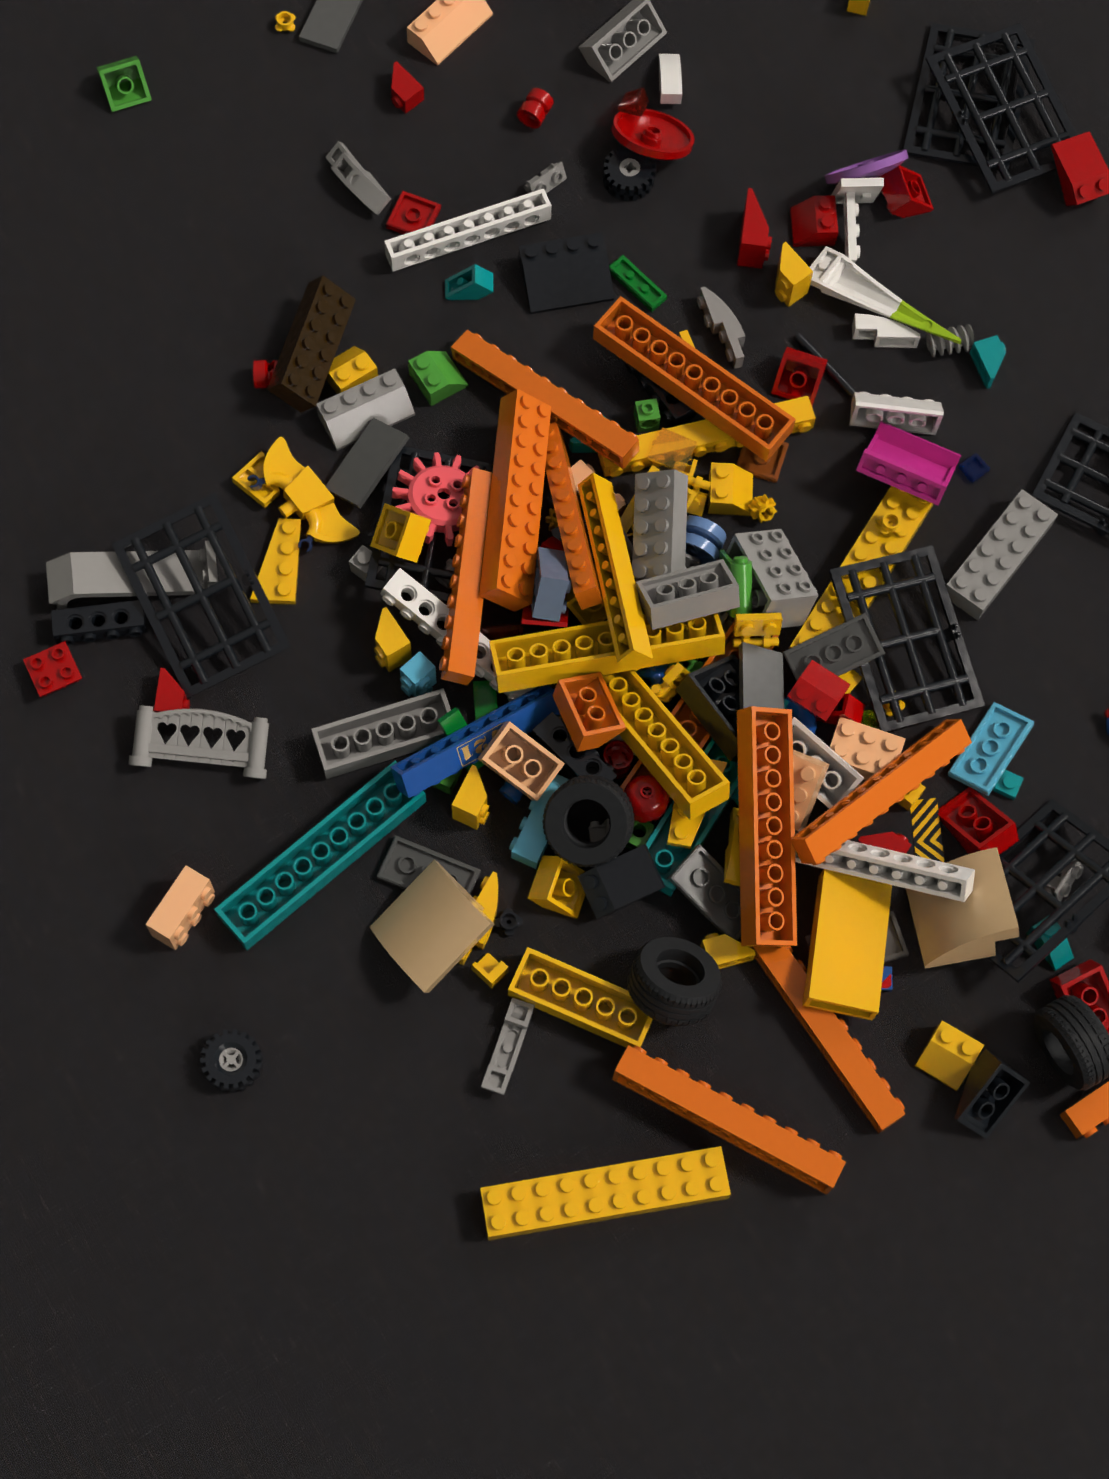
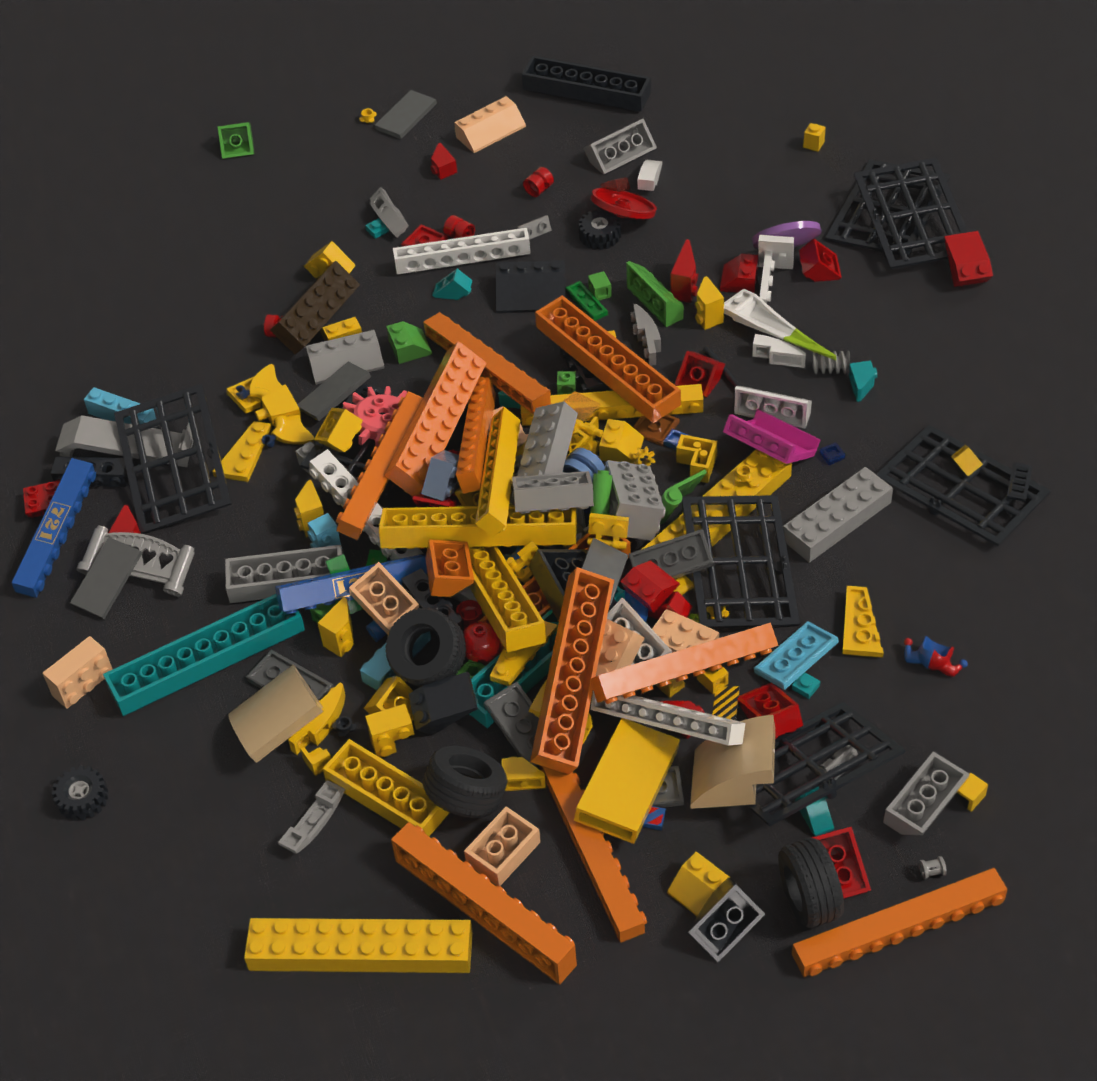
camera: 20 degrees right, 20 degrees down
none -> blue brick [12,458,96,598]
none -> dark grey tile [70,537,143,619]
none -> medium azure brick [84,387,156,425]
none -> yellow brick [304,241,355,278]
none -> teal plate [365,218,389,239]
none -> yellow brick [365,704,414,757]
none -> red wheel [443,215,475,239]
none -> light nougat brick [464,807,540,886]
none -> bright green brick [588,271,612,301]
none -> bright green slope [626,261,684,327]
none -> bright green door [660,469,707,524]
none -> blue tile [664,429,689,450]
none -> yellow brick [676,434,717,483]
none -> yellow wing [842,586,884,658]

